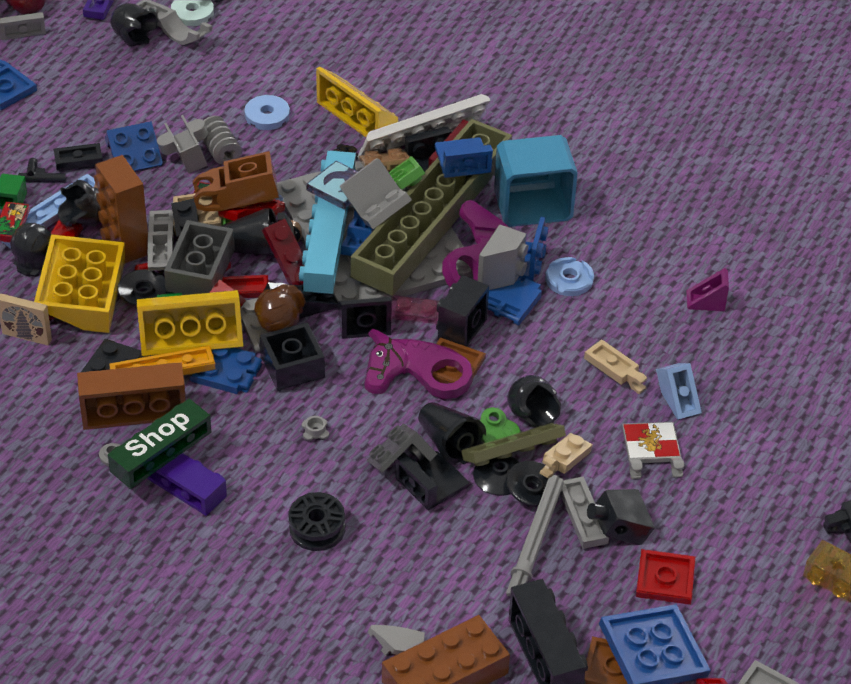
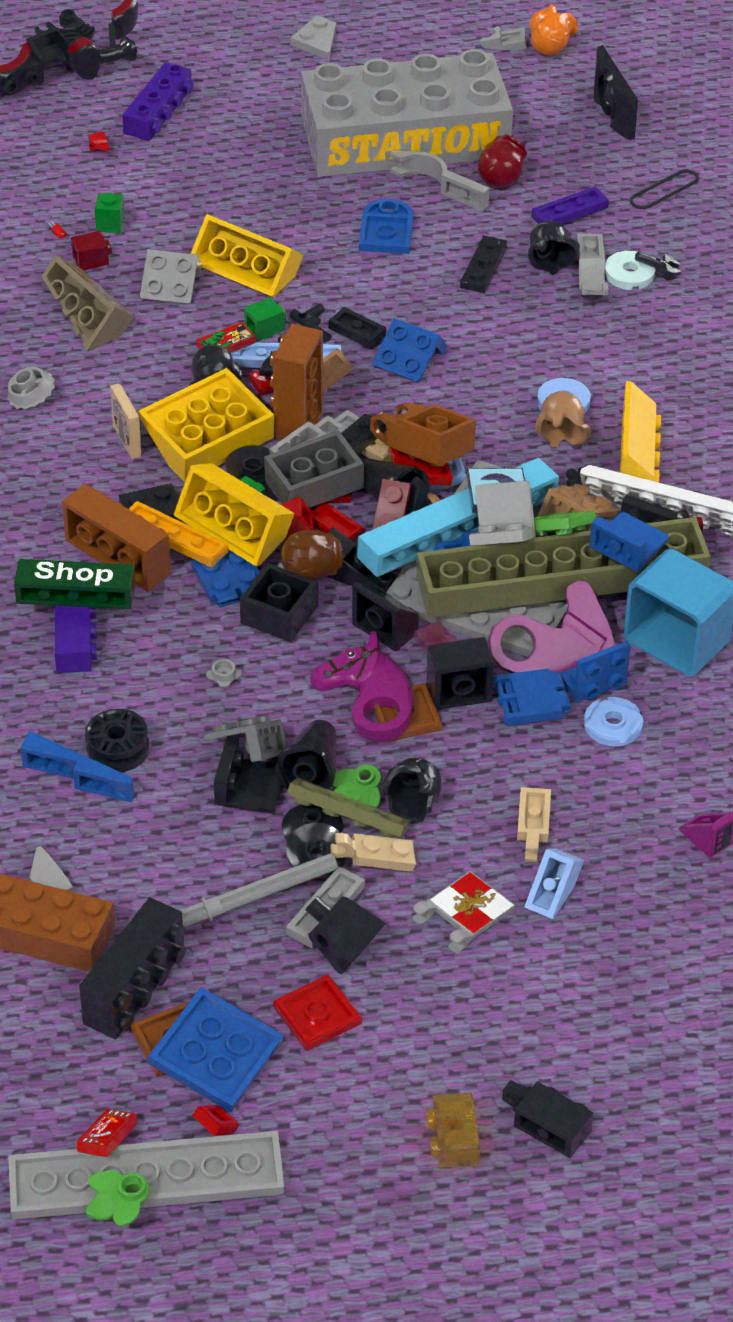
camera: 50 degrees right, 0 degrees up
light grey piece [157,115,208,173] -> none
light grey piece [203,116,242,164] -> none
light grey slope [478,225,529,290] -> none
none -> blue slope [21,731,134,803]
none -> black plate [460,235,507,294]
none -> medium nougat hair [535,391,592,449]

